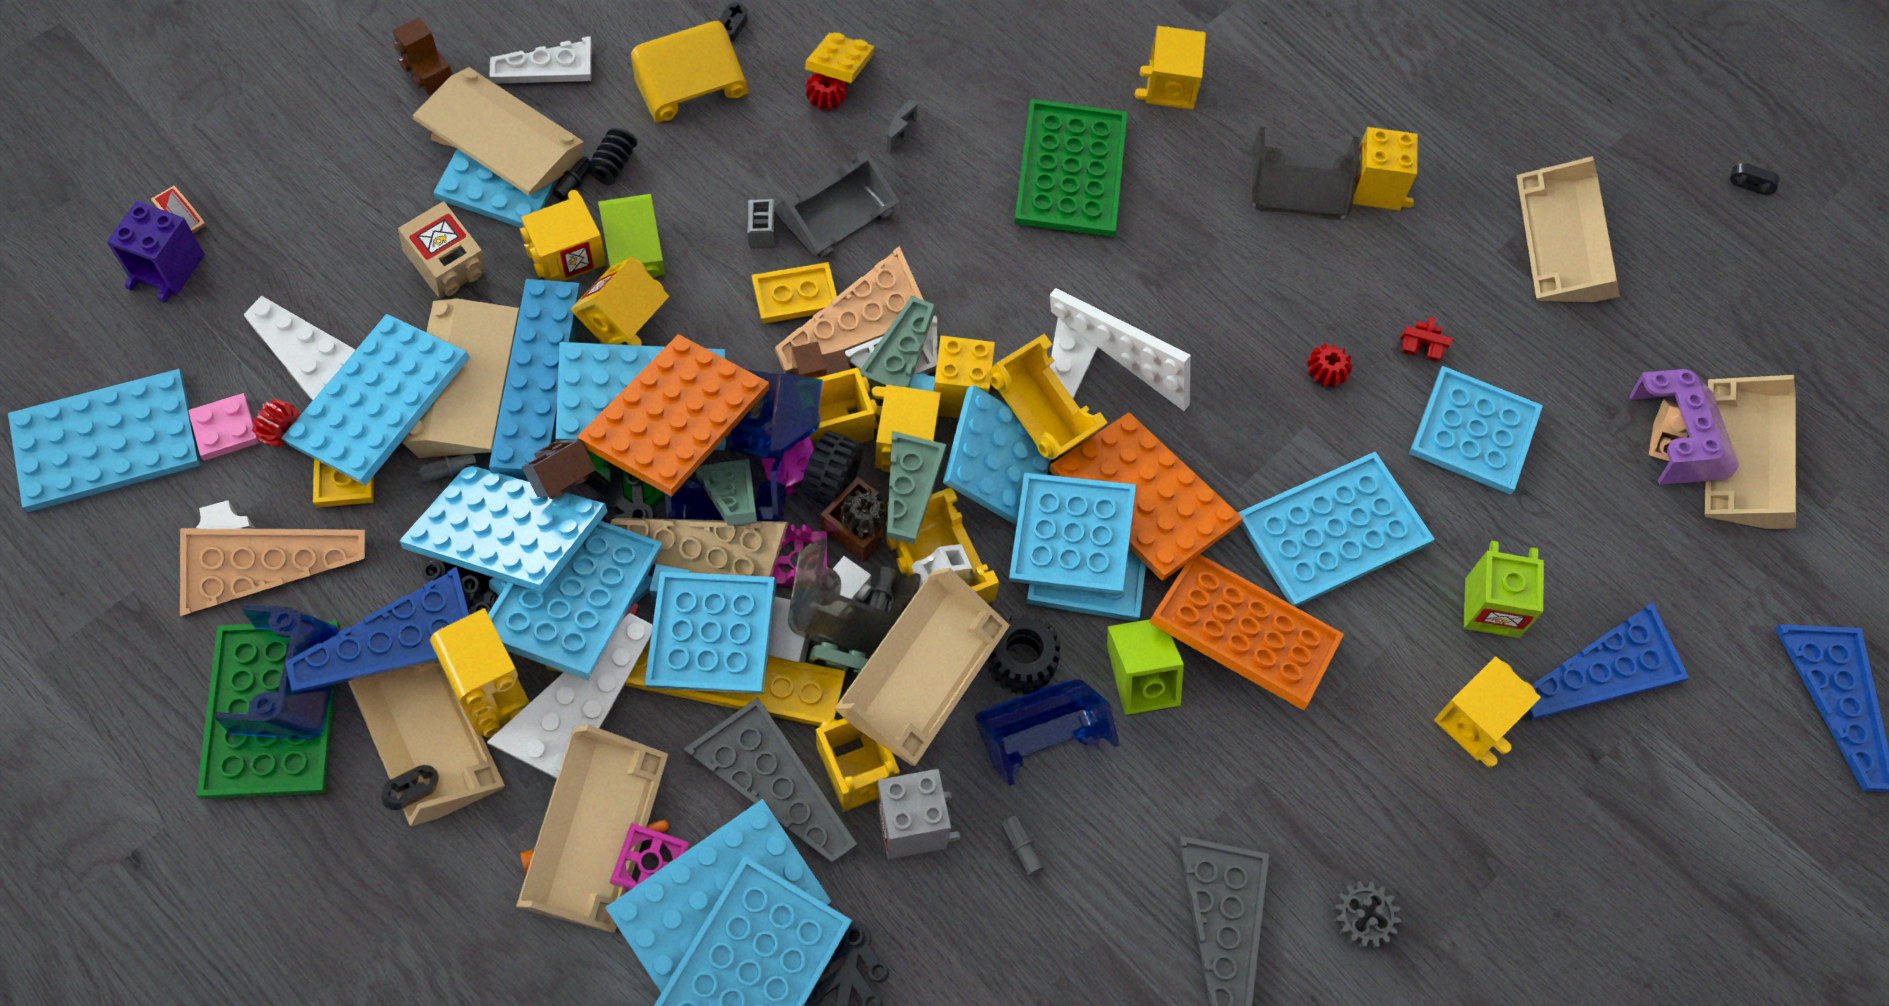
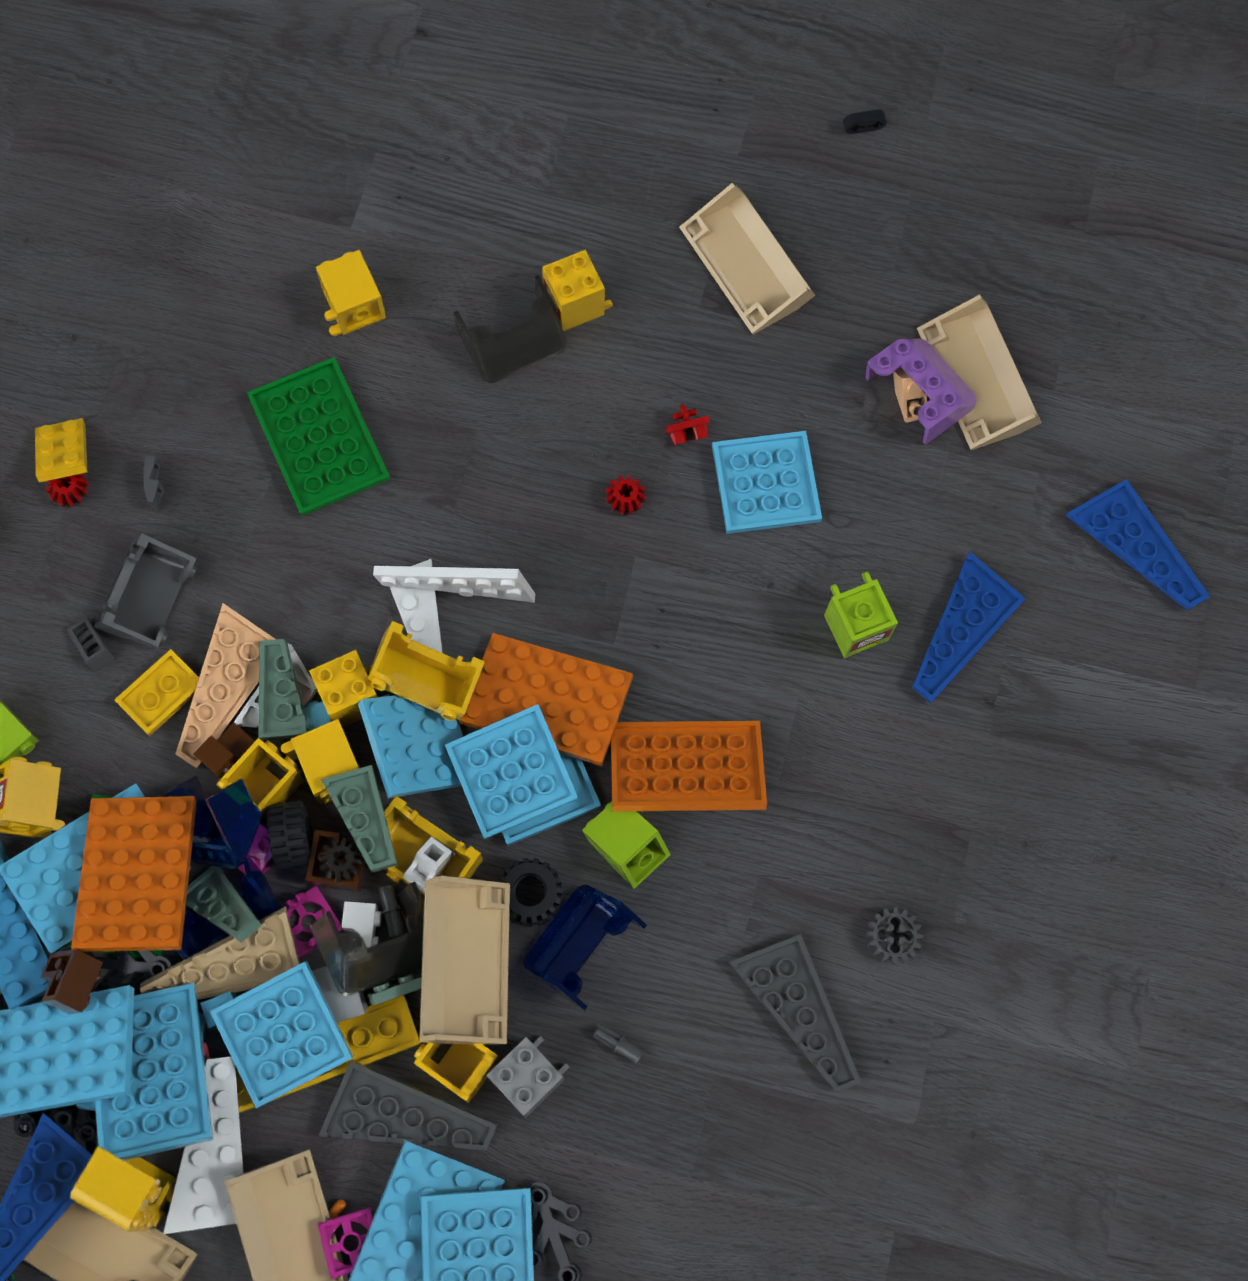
camera: 30 degrees left, 10 degrees up
medium azure plate [1238,451,1435,607] -> none
yellow container [1434,657,1541,767] -> none

